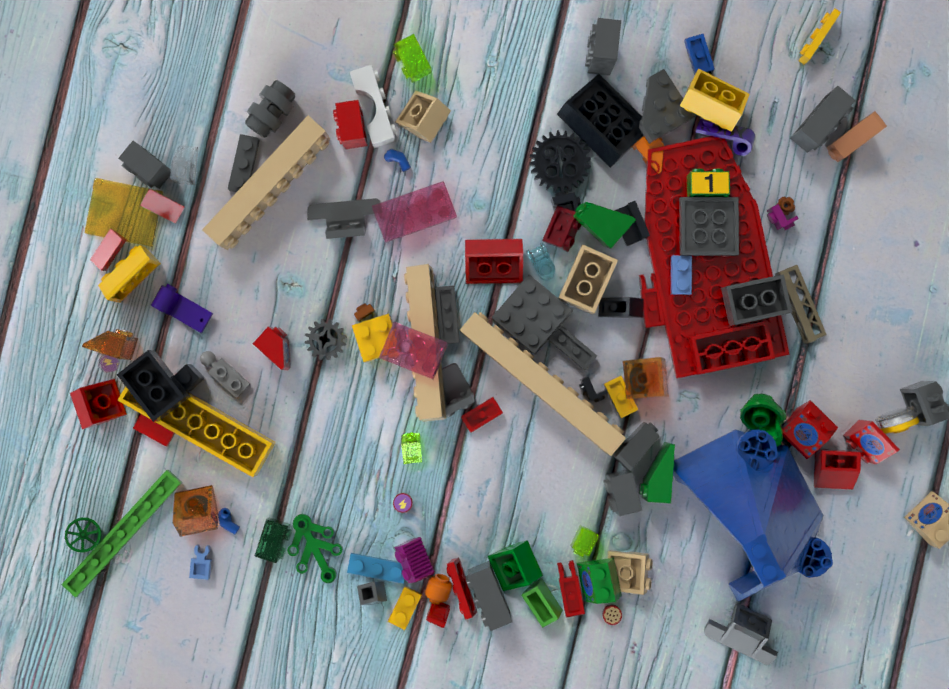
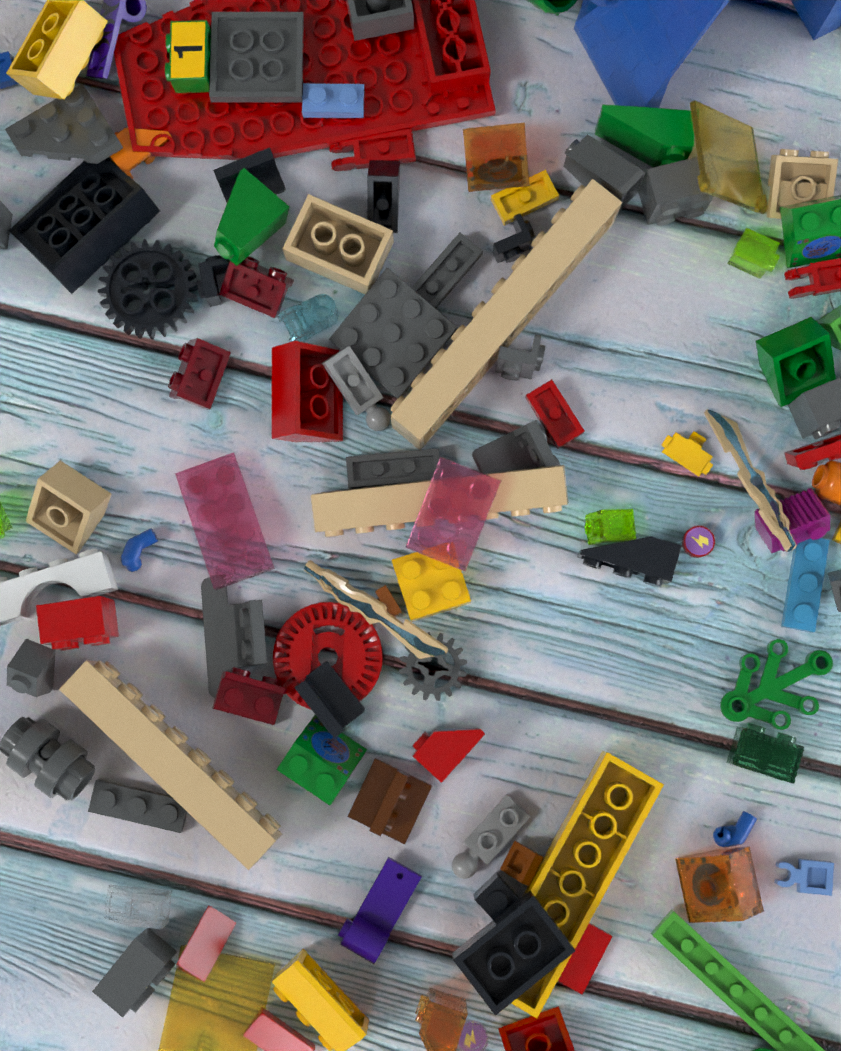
camera: 85 degrees left, 5 degrees down
none -> dark grey slope [6,639,56,697]
none -> dark red bracket [168,338,231,410]
none -> dark red bracket [212,667,287,725]
none -> red piece [273,602,383,710]
none -> green slope [276,715,368,805]
none -> black panel [295,661,365,738]
none -> tan sword [304,560,448,659]
none -> light grey plate [322,346,390,431]
none -> reddish brown bracket [347,758,432,844]
none -> dark grey bracket [495,334,545,381]
none -> dark orange plate [500,841,544,886]
none -> black slope [577,537,682,587]
none -> yellow piece [661,431,713,477]
none -> clear yellow piece [690,100,768,214]
none -> tan sword [704,409,797,552]

